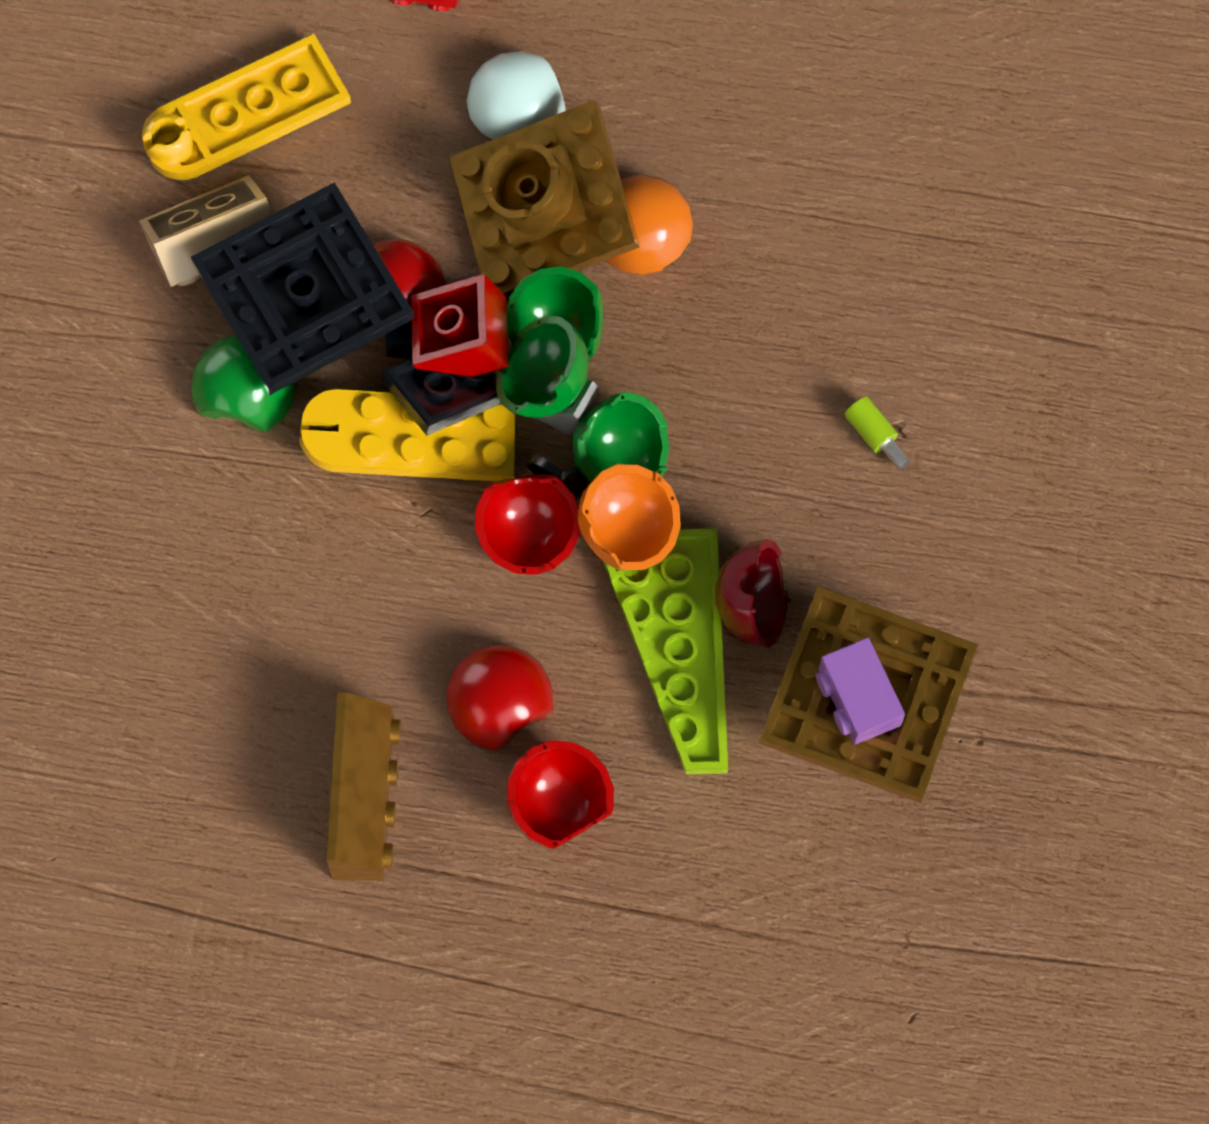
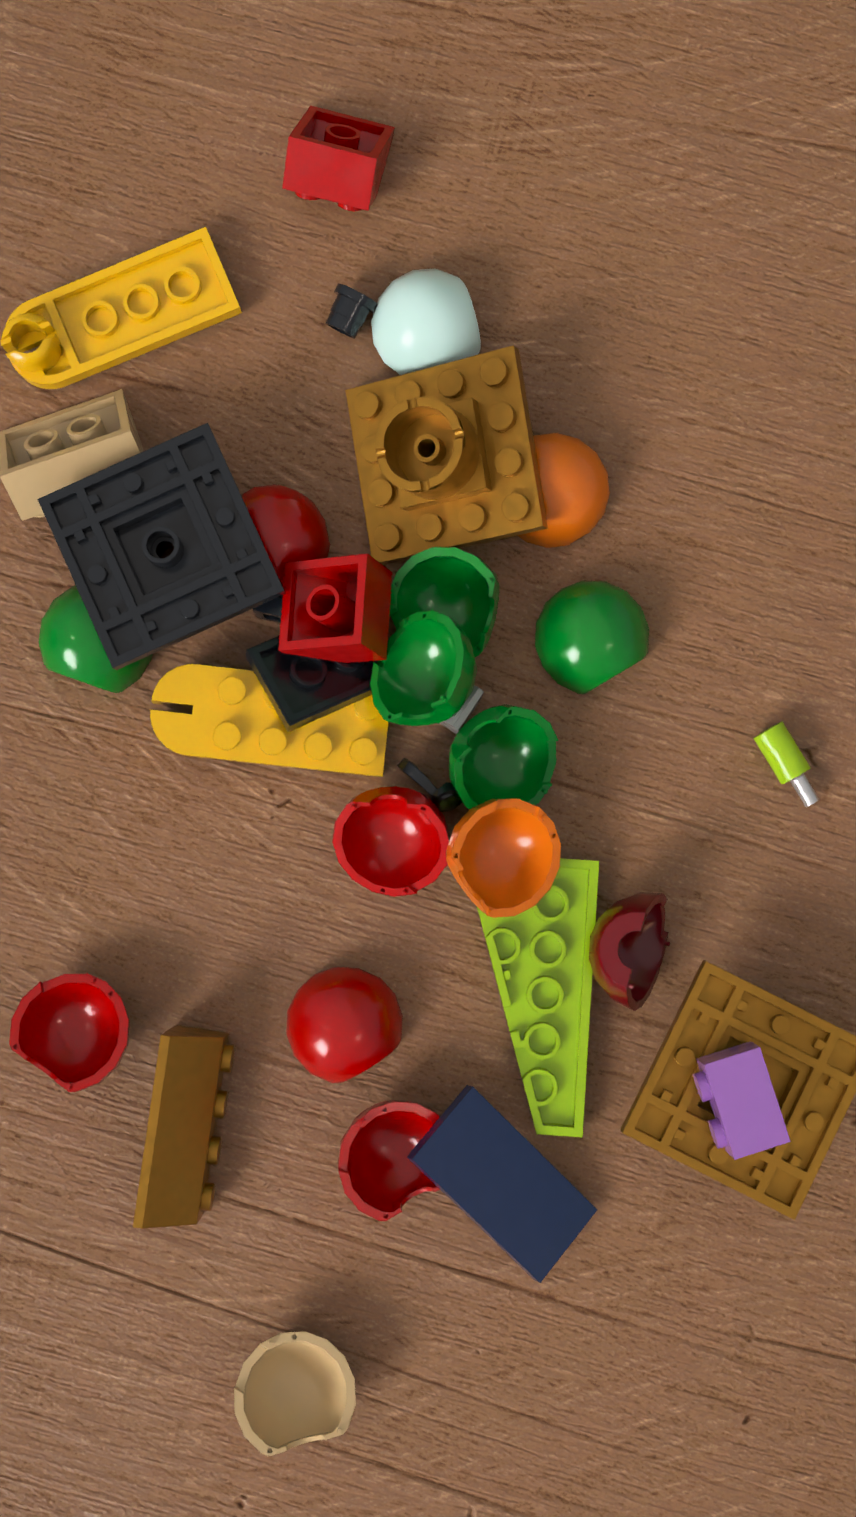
camera: 10 degrees right, 15 degrees up
none -> red cylinder [9,973,130,1092]
none -> tan cylinder [234,1331,356,1456]
none -> black piece [325,283,377,339]
none -> dark blue tile [407,1085,597,1283]
none -> green cylinder [535,580,649,694]

